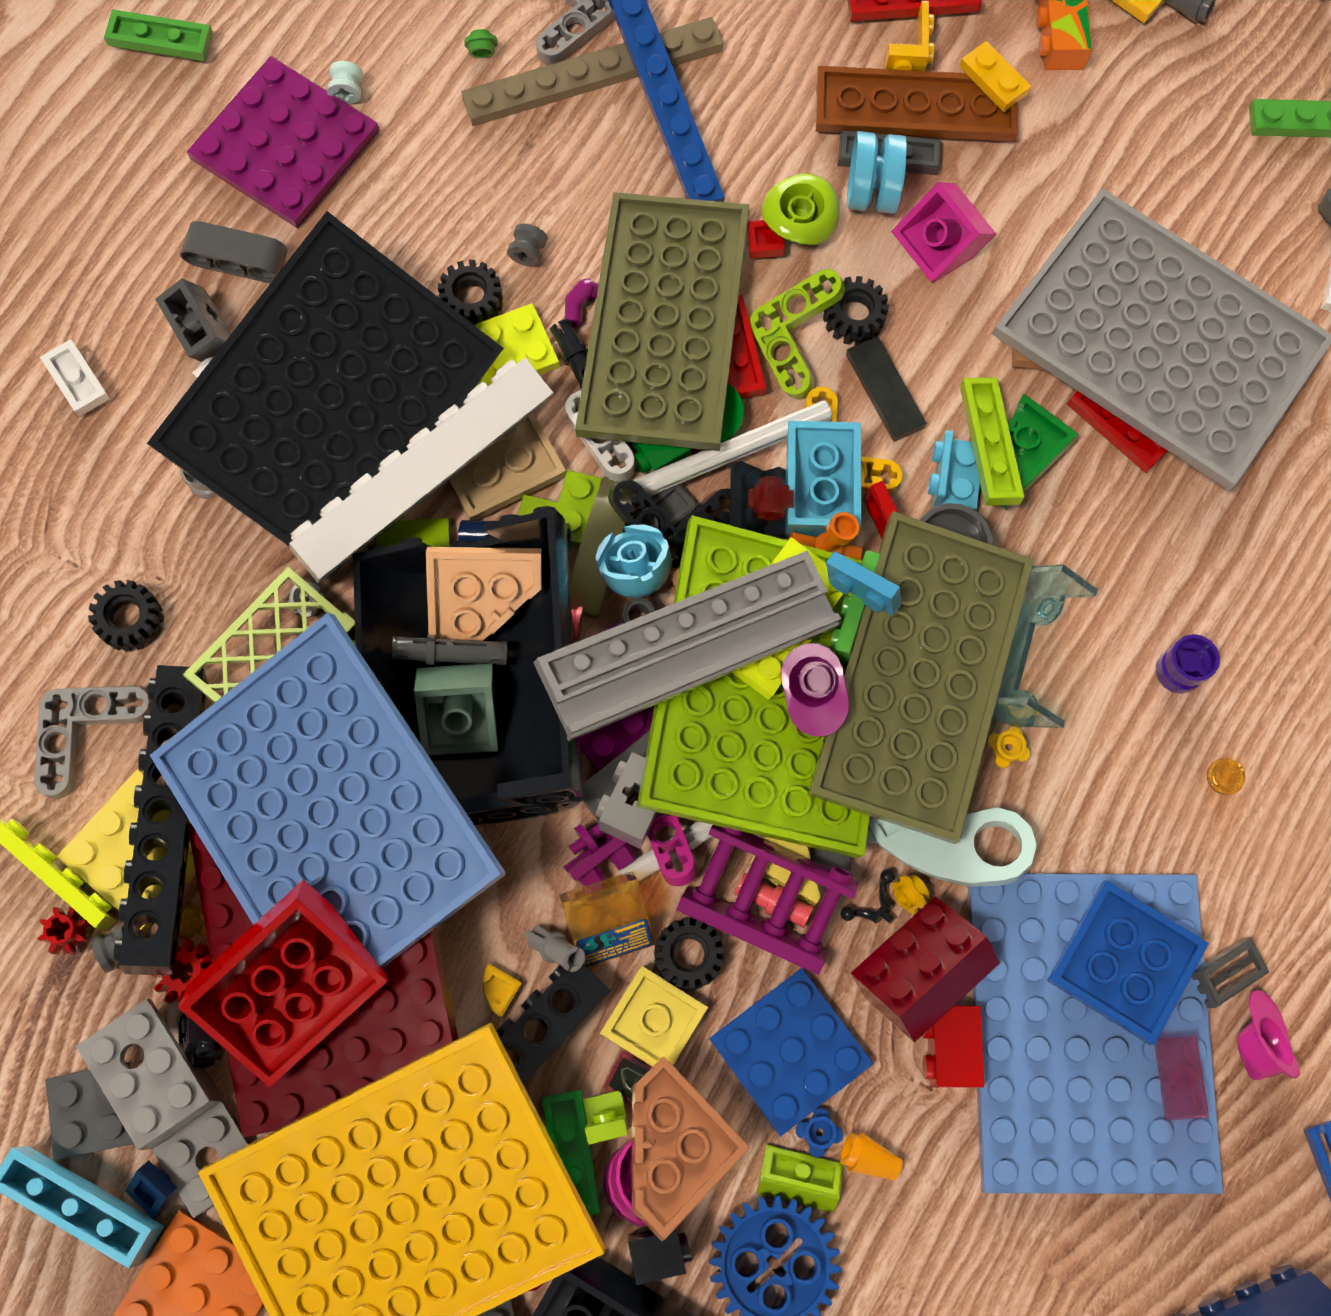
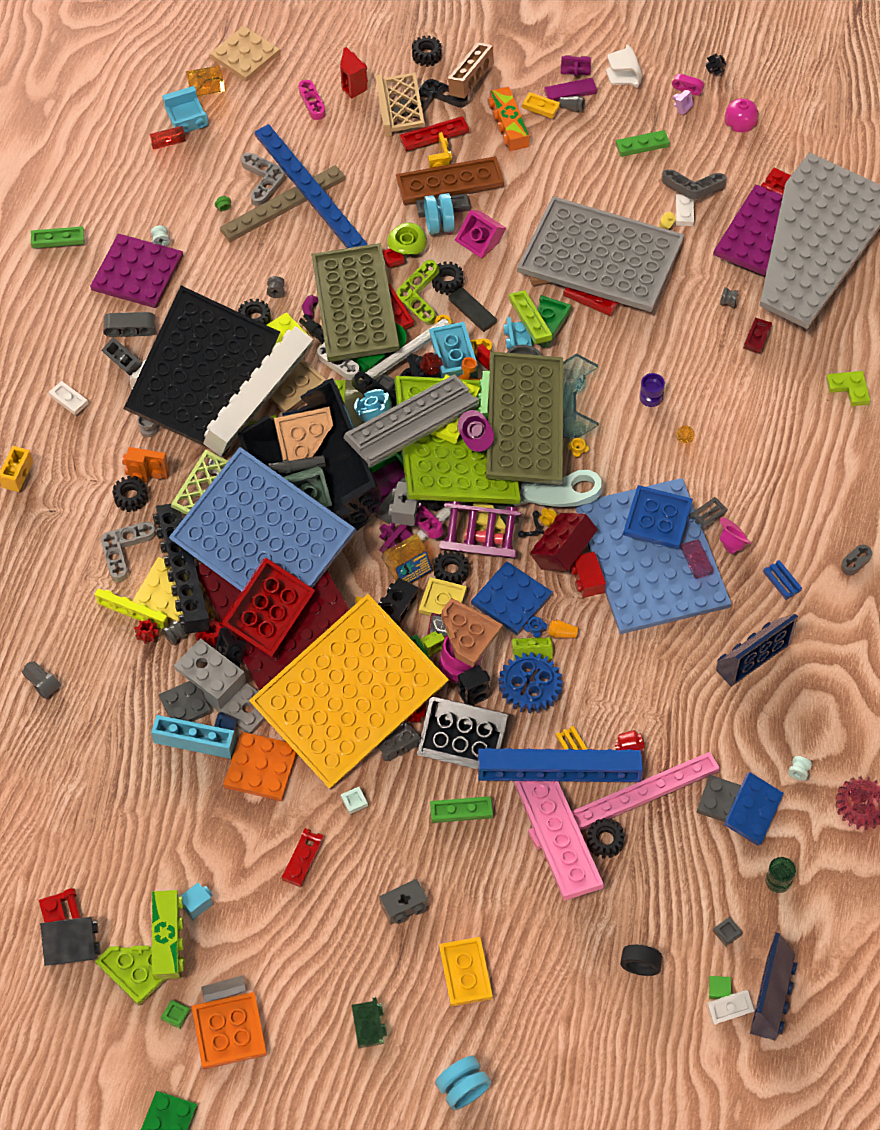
camera: 10 degrees left, 15 degrees down
light grey axle [525,925,585,972] -> none
dark azure plate [826,551,901,616] -> none
yellow plate [959,41,1031,112] -> none
none -> orange plate [122,447,169,483]
none -> light yellow piece [659,212,676,230]

